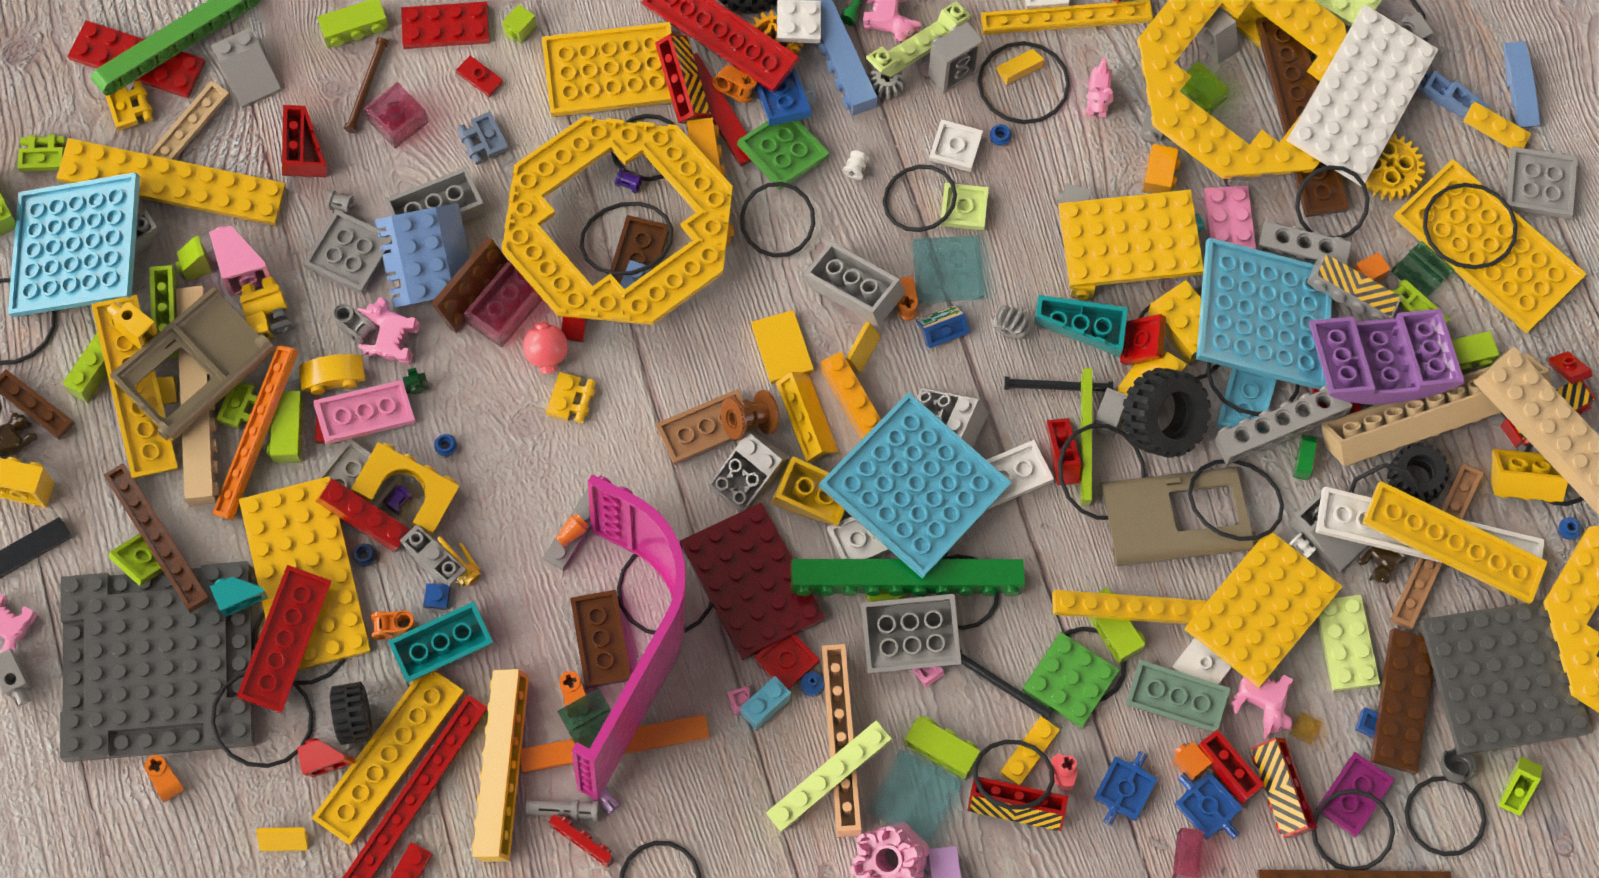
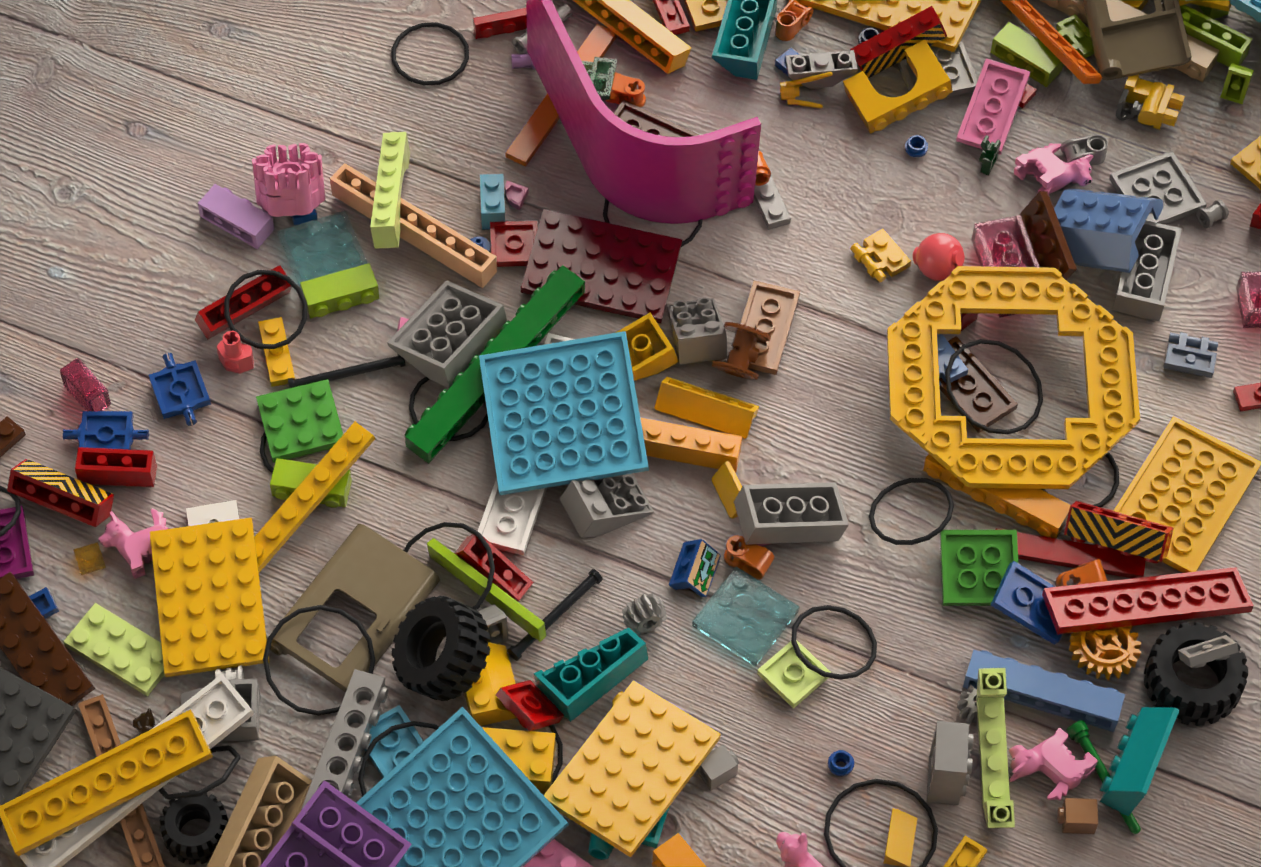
camera: 130 degrees right, 10 degrees down
bright pink slope [209,226,271,297] -> none
yellow brick [298,354,365,395] -> none
dark purple bush [383,484,414,515] -> none
dark purple bush [615,168,643,194] -> none
yellow tile [751,310,814,384] -> none
white plate [777,0,821,43] -> none
white bush [842,151,869,180] -> none
white plate [929,119,983,172] -> none
sand green plate [1126,660,1231,733] -> none
orange brick [1172,741,1212,781] -> none
green piece [1293,434,1317,481] -> none

